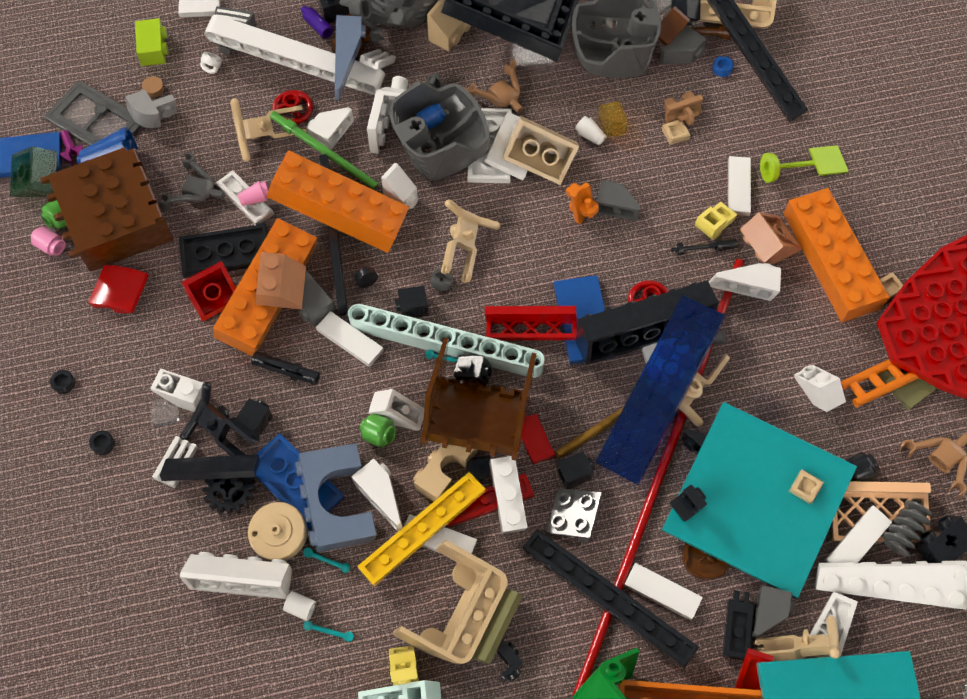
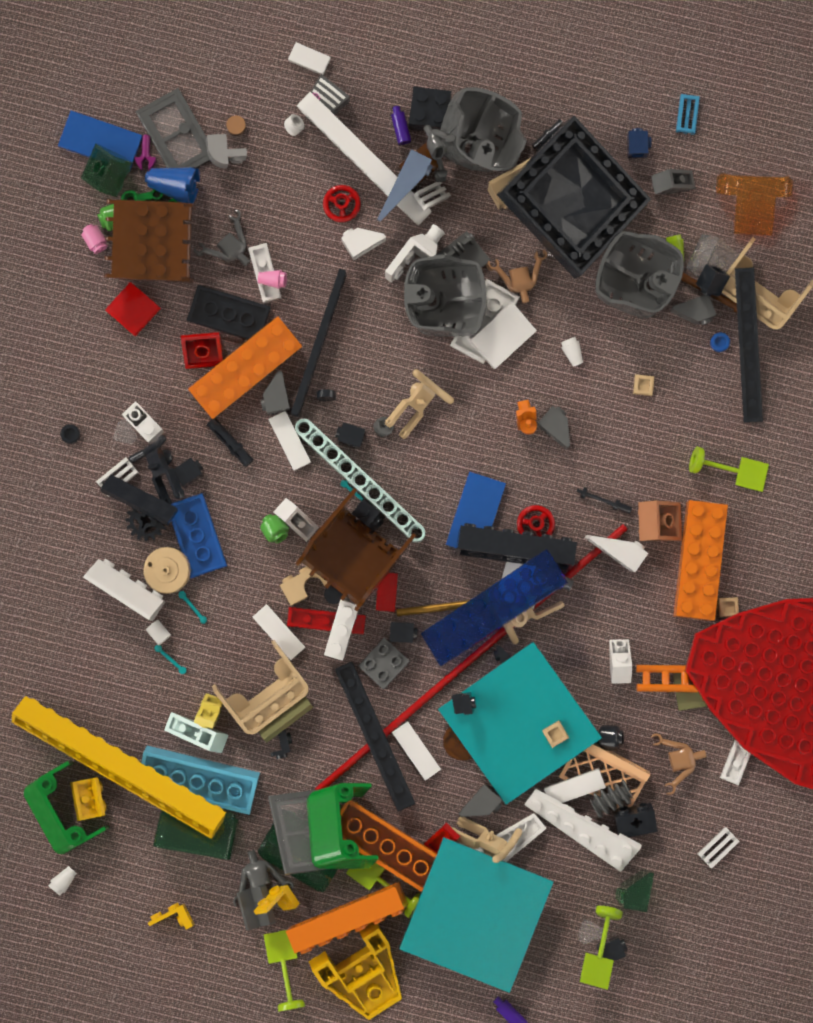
camera: 25 degrees right, 20 degrees up
black tile [50,370,76,394] -> none
lime brick [135,18,169,66] -> none
tan piece [230,98,307,162] -> none
nougat slope [256,252,306,310] -> none
orange brick [267,150,409,253] -> none
bright green bar [270,111,379,190] -> none
sand blue arch [295,443,376,553] -> none
white slope [351,459,403,532] -> none
yellow plate [357,472,485,587] -> none
white slope [381,163,418,210] -> none
blue brick [415,103,446,130] -> none
red fence [485,306,577,340] -> none
tan slope [502,116,579,185] -> none
clear yellow brick [598,101,628,138] -> none
reddish brown slope [658,6,690,46] -> none
medium nougat hips [664,91,703,125] -> none
light yellow brick [695,202,737,240] -> none
black hinge [722,590,754,660] -> none
white tile [728,156,751,216] -> none

